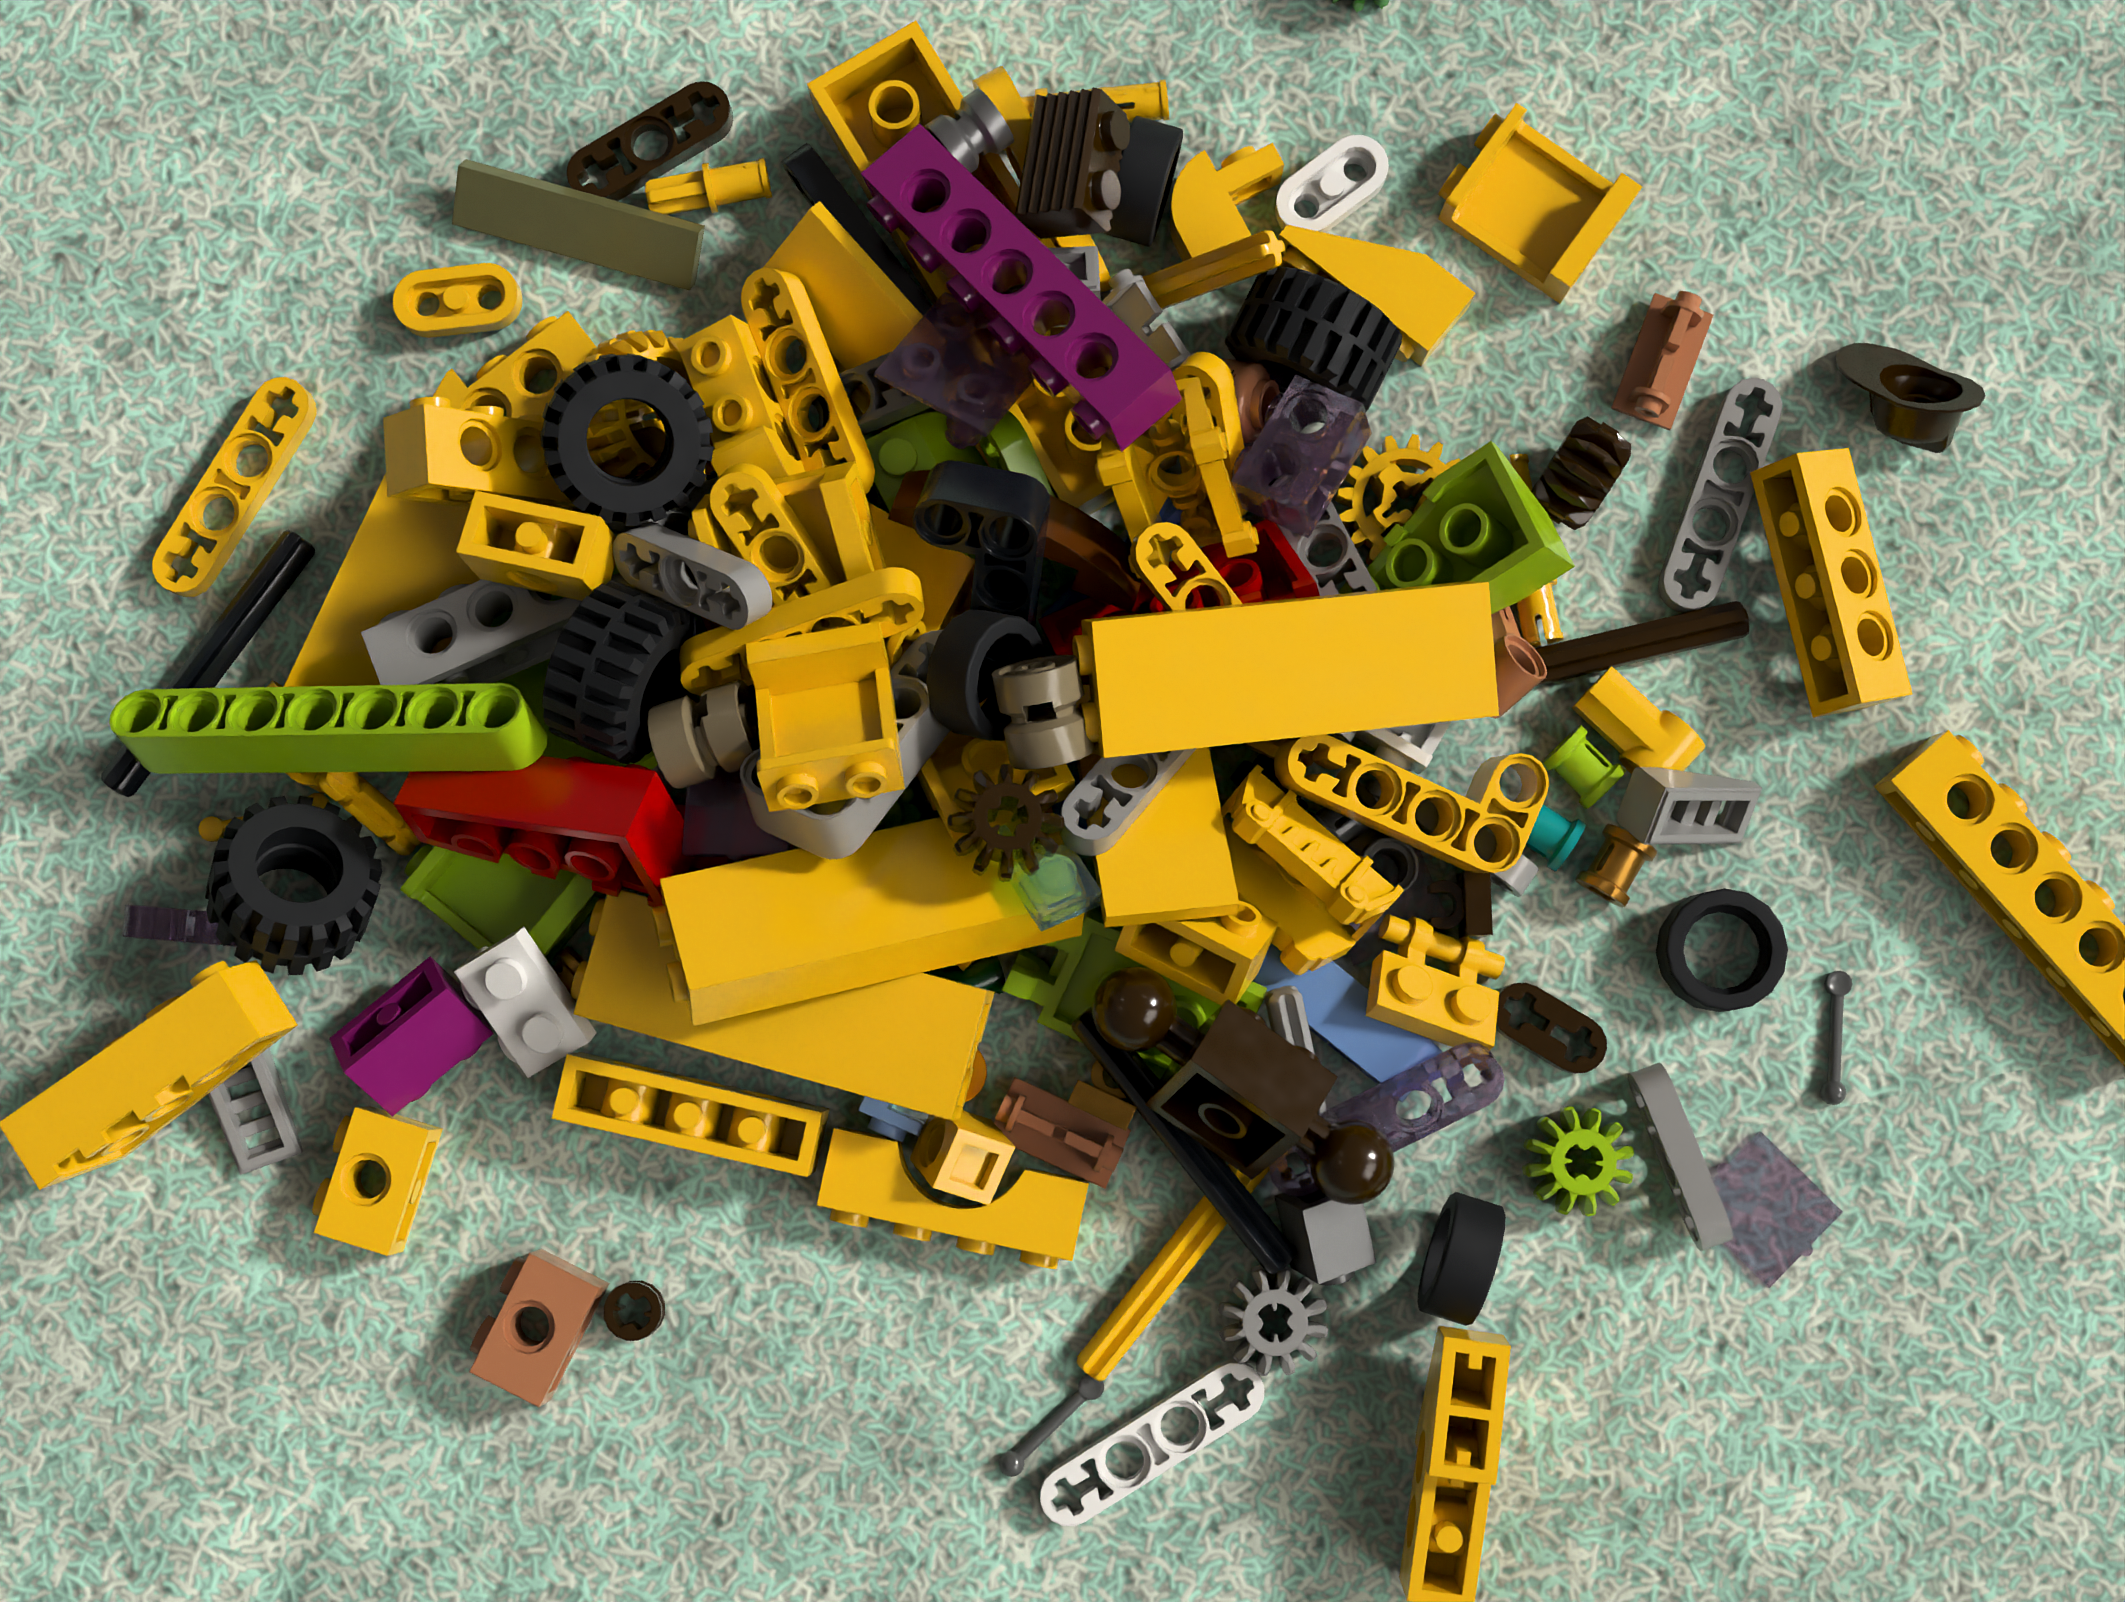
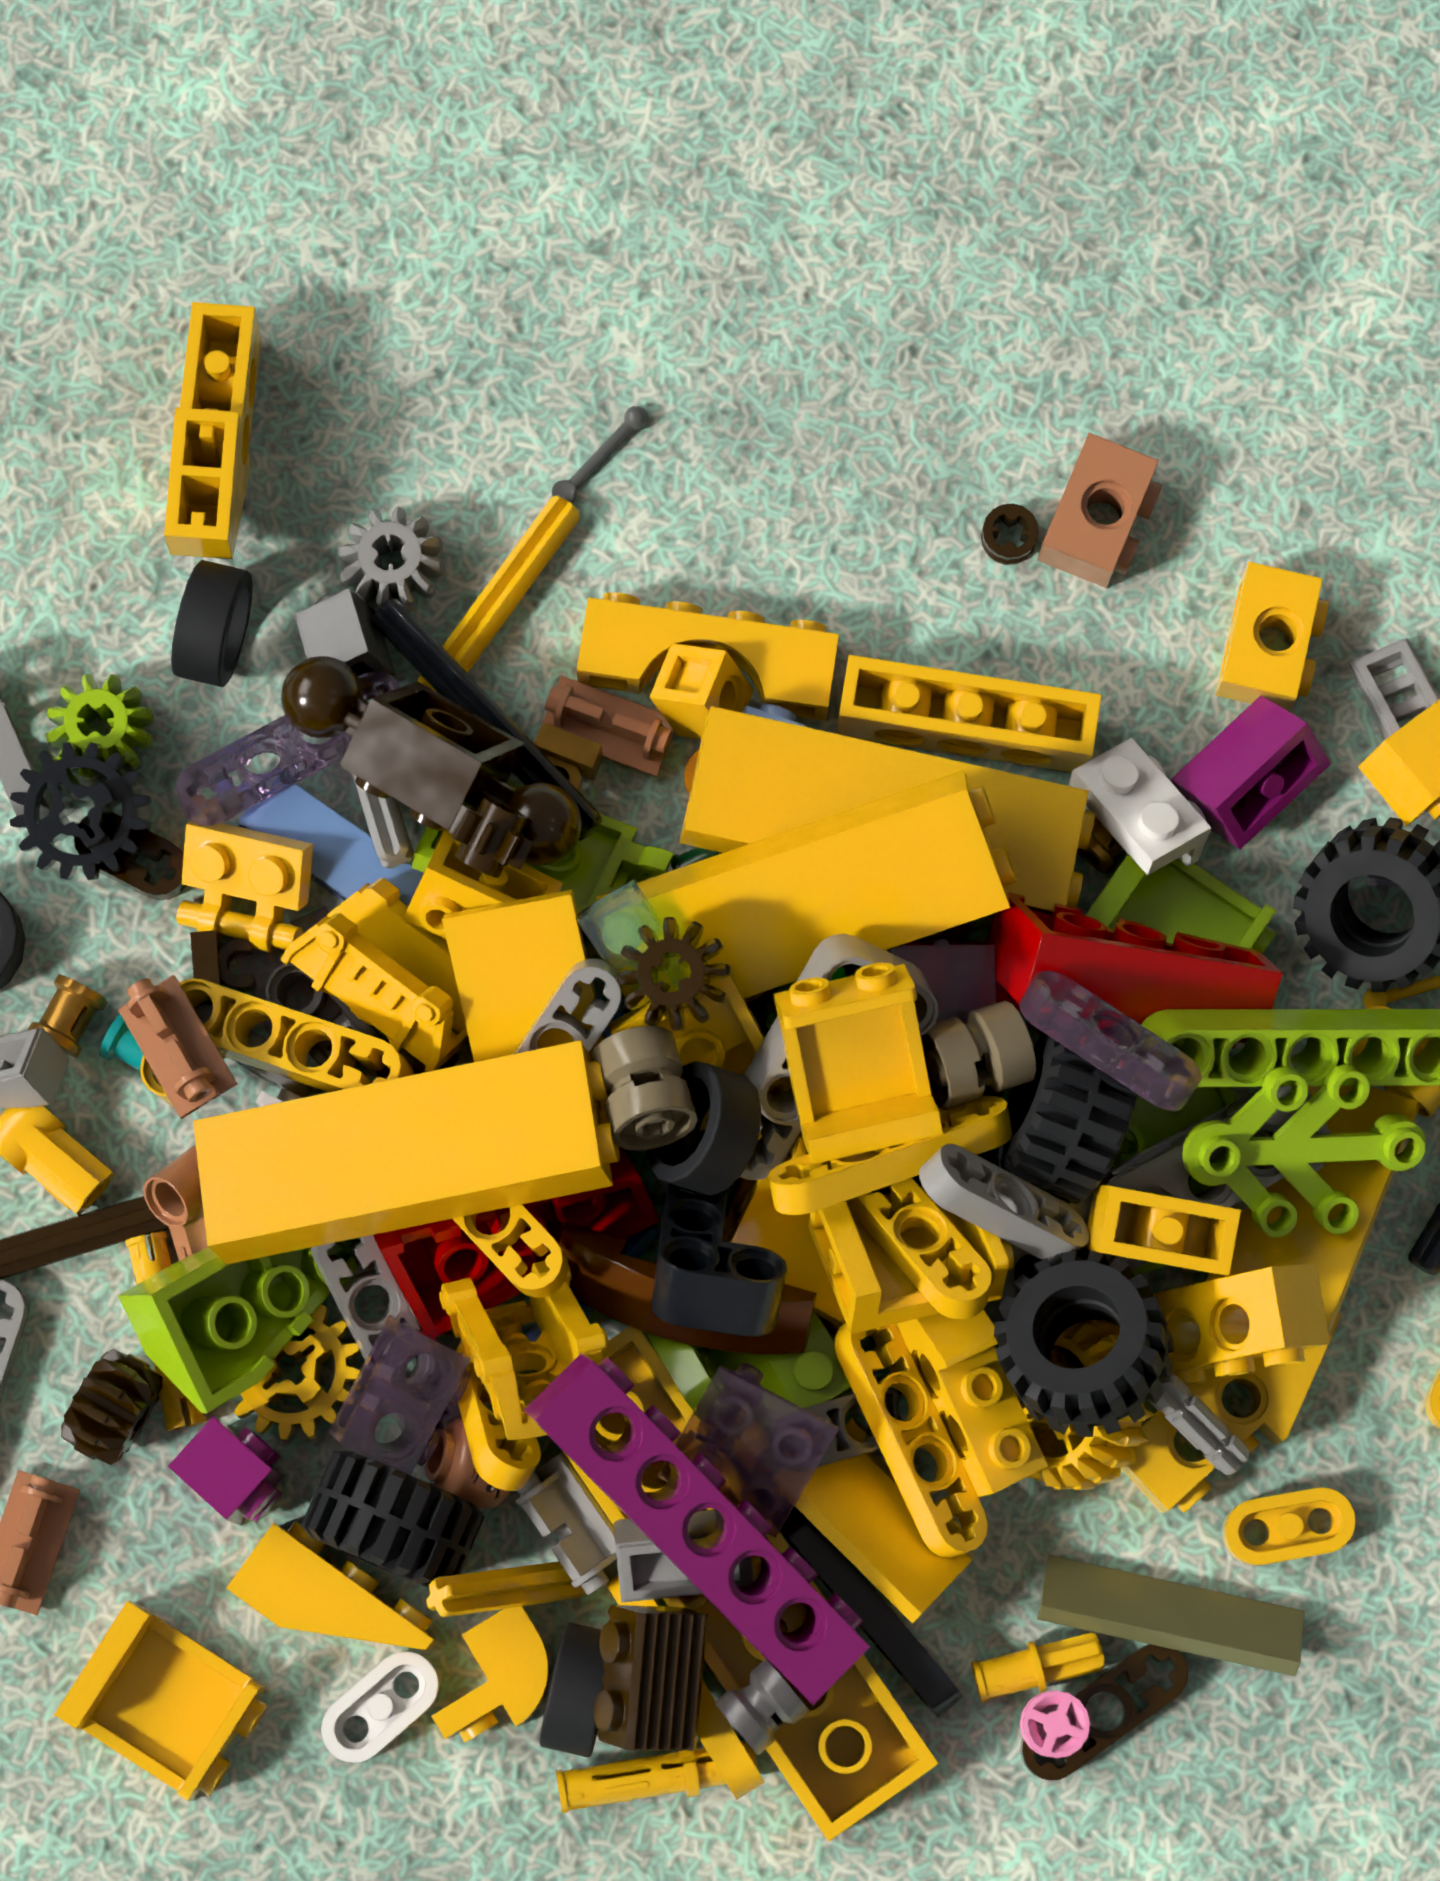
camera: 170 degrees right, 5 degrees down
yellow axle [314,772,421,856] -> none
white beam [1040,1360,1264,1526] -> none
lime bush [1541,725,1627,809] -> none
none -> black gear [10,742,152,880]
none -> nougat hinge [118,975,238,1119]
none -> magenta brick [168,1416,284,1526]
none -> dark brown gear [449,796,535,878]
none -> beam [1019,971,1202,1111]
none -> bright pink wheel [1019,1690,1090,1758]
none -> light grey axle [1147,1374,1249,1475]
none -> lime plant [1182,1064,1426,1237]

